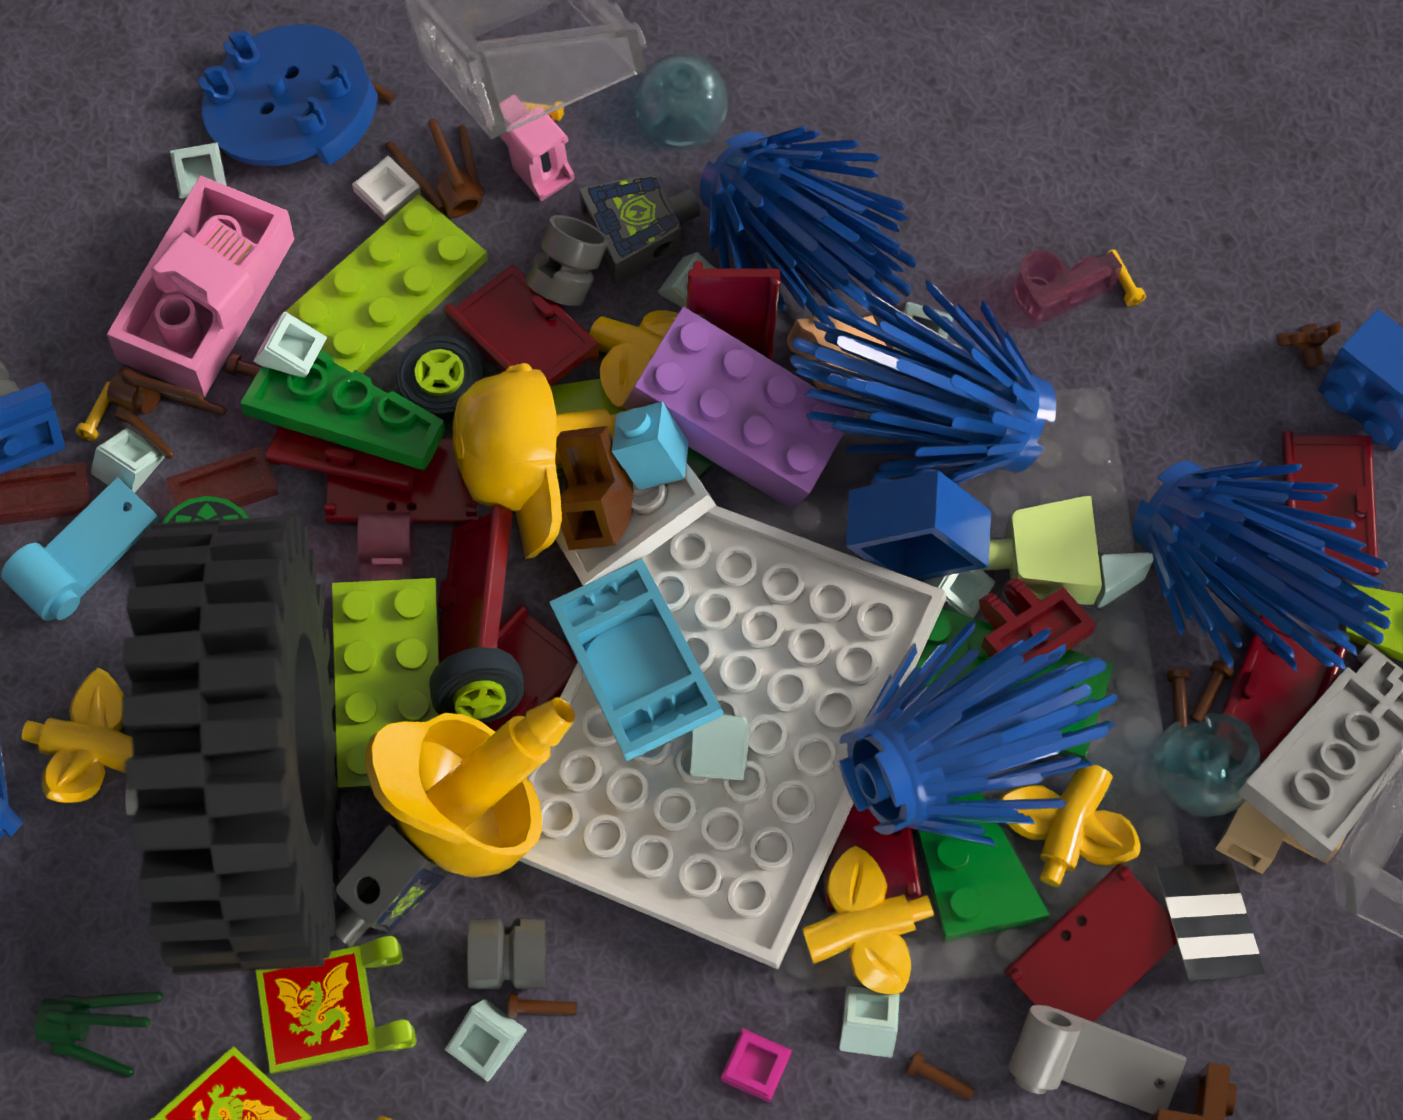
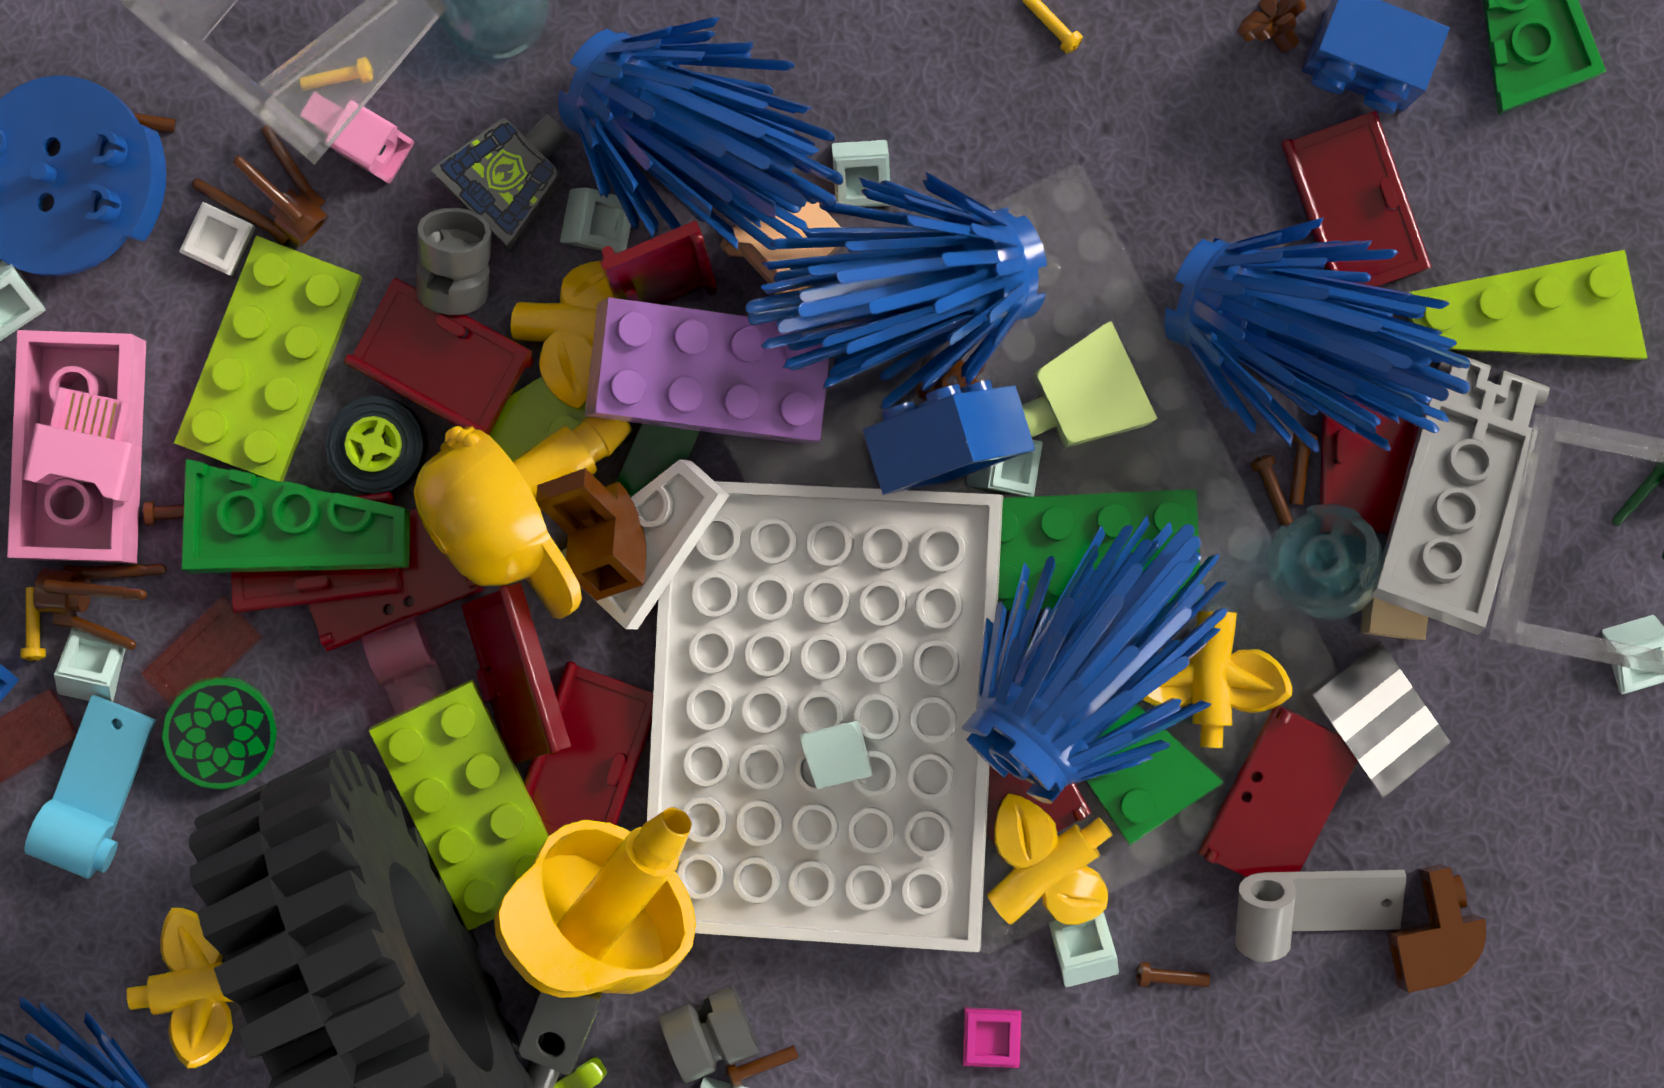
camera: 25 degrees left, 20 degrees up
light aqua slope [253,311,327,378] -> none
black wheel [429,647,524,724] -> none
medium azure slope [549,558,724,761] -> none
medium azure brick [611,401,689,490] -> none
dark red hinge [978,577,1096,663] -> none
clear pink plate [1014,250,1122,328] -> none
light aqua slope [1096,552,1153,608] -> none

